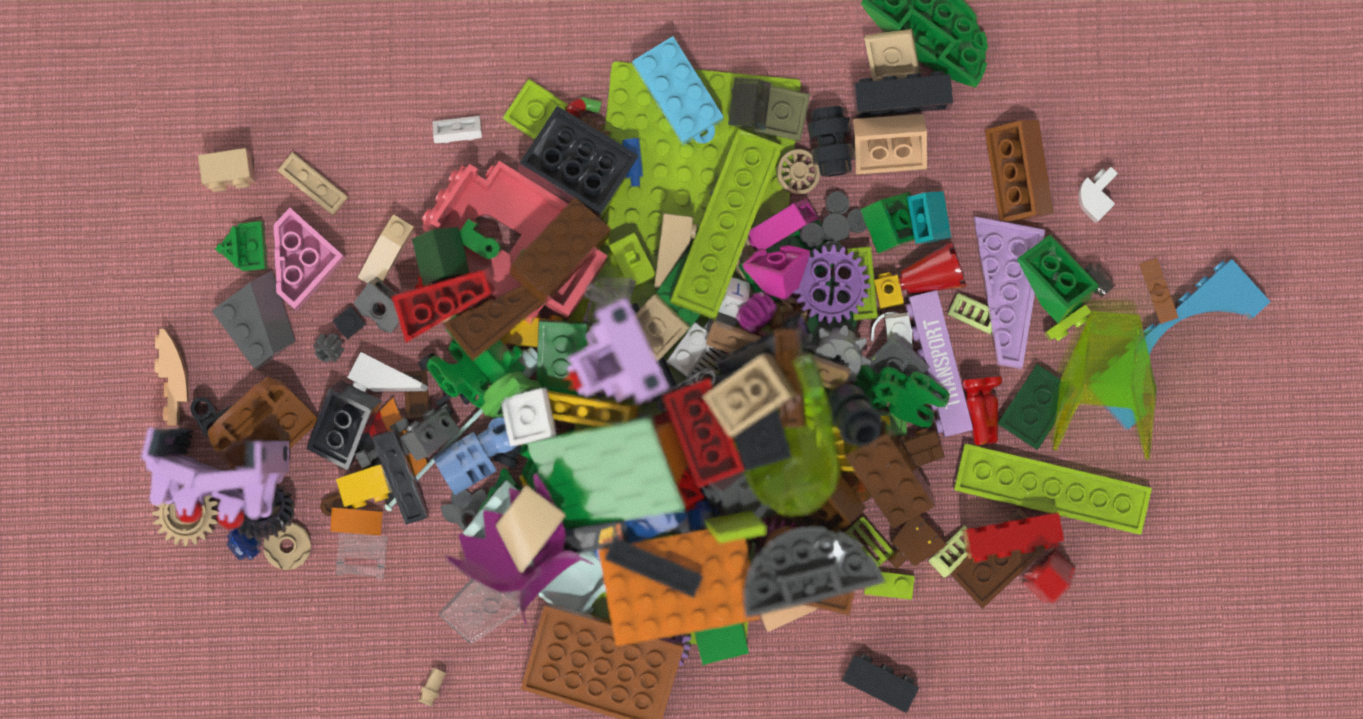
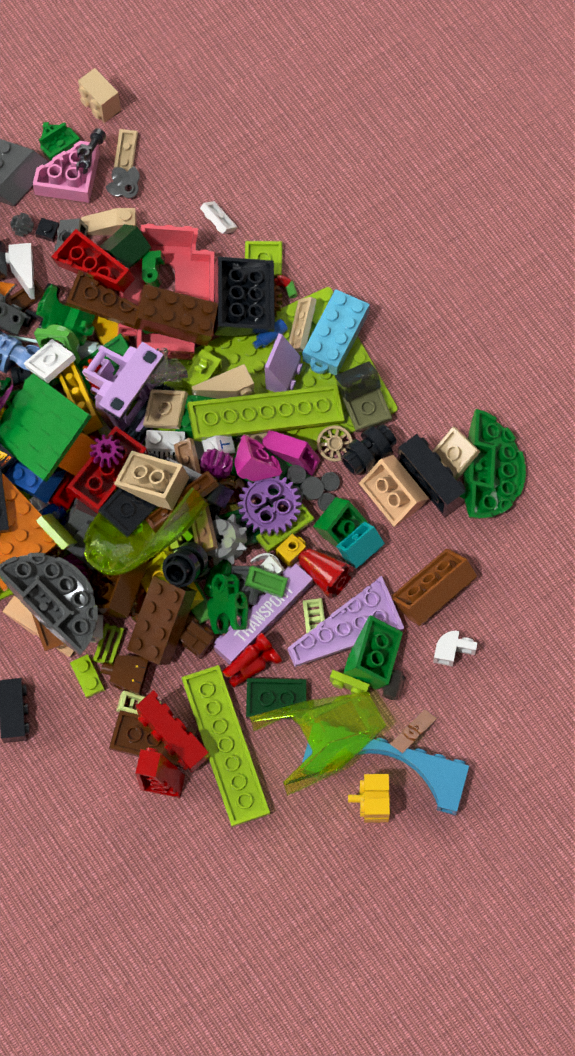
camera: 60 degrees right, 15 degrees down
none -> black bar [76,128,106,174]
none -> magenta gear [90,434,124,468]
none -> dark grey plate [106,166,140,199]
none -> bright green tile [245,566,288,598]
none -> lavender slope [265,334,303,392]
none -> tan plate [289,297,317,353]
none -> yellow brick [348,774,390,823]

